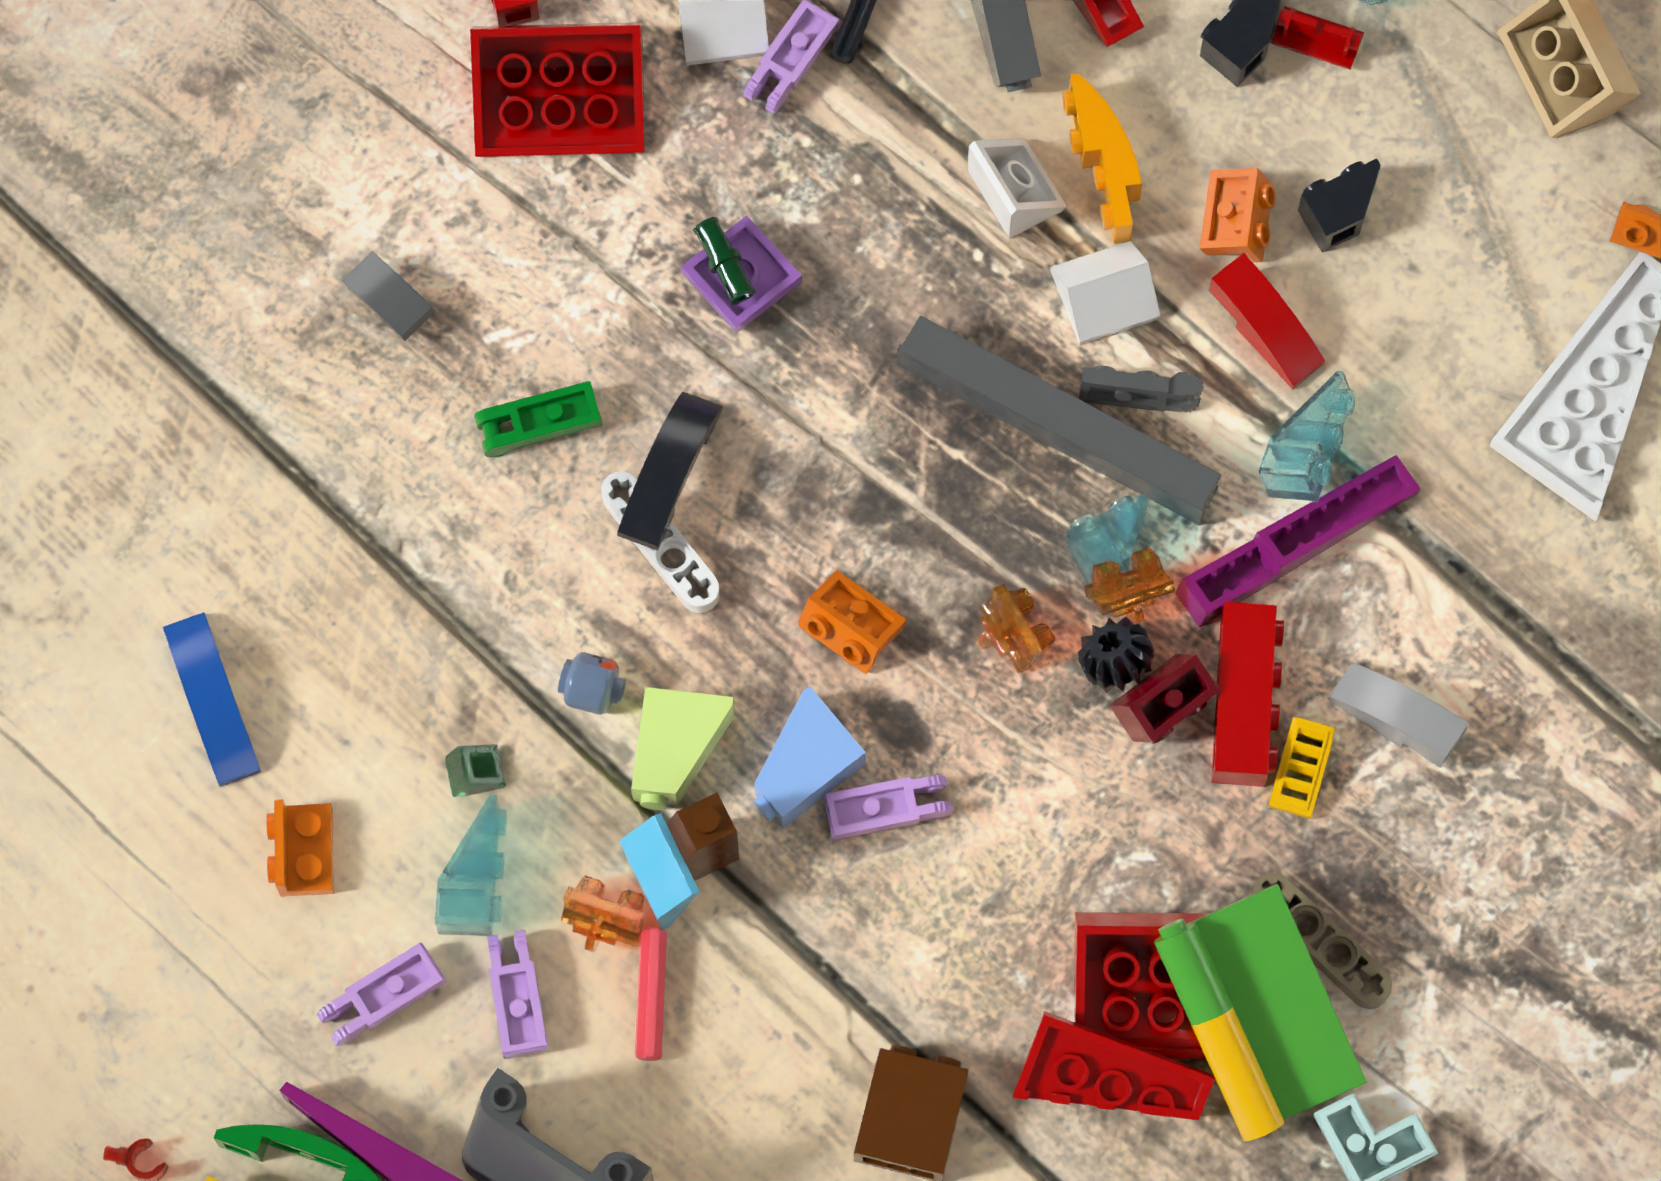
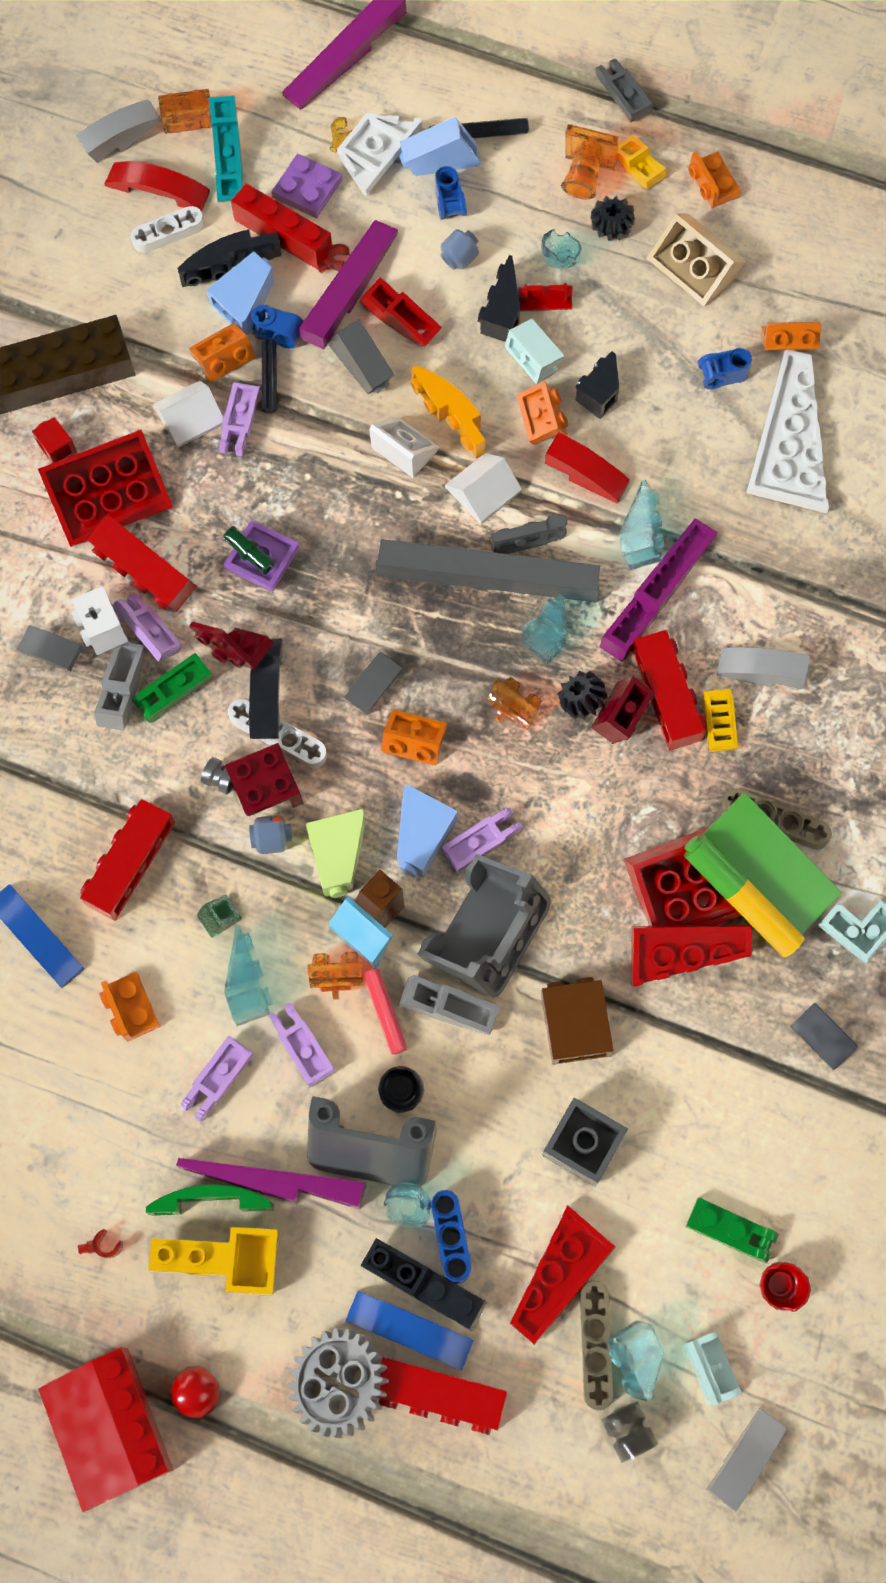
camera: 20 degrees left, 0 degrees up
clear orange hips [1084,548,1175,624] -> none
none -> white brick [71,586,128,655]
none -> red brick [80,798,175,921]
none -> red brick [87,514,197,612]
none -> light grey slope [94,642,145,731]
none -> lavender hinge [113,593,183,662]
none -> dark red bracket [189,621,274,670]
none -> flat silver wheel [201,757,234,795]
none -> dark red bracket [225,743,303,816]
none -> dark grey slope [344,651,403,714]
none -> black hair [378,1066,425,1113]
none -> light grey slope [399,975,500,1035]
none -> dark grey windscreen [417,854,550,998]
none -> light aqua hinge [505,319,564,385]
none -> blue piece [697,348,752,390]

